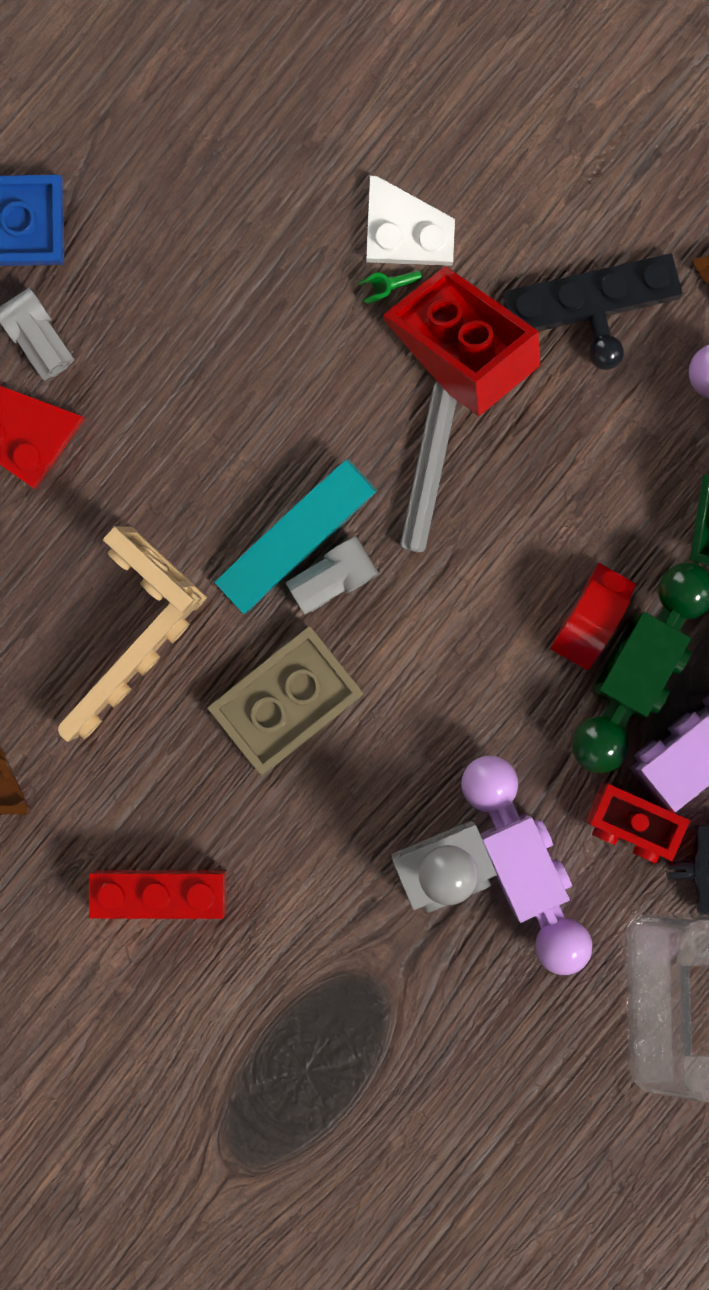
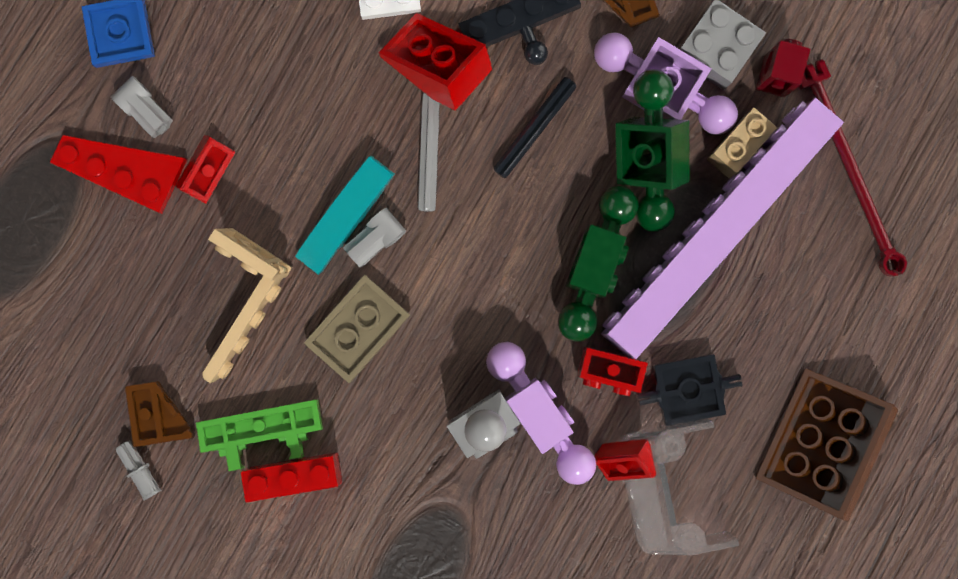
camera: 15 degrees left, 0 degrees up
green hand [358,270,422,304] -> none
red brick [550,563,636,671] -> none
none -> red slope [176,135,235,204]
none -> bright green hinge [196,400,323,471]
none -> black axle [494,77,577,178]
none -> red slope [594,439,656,481]

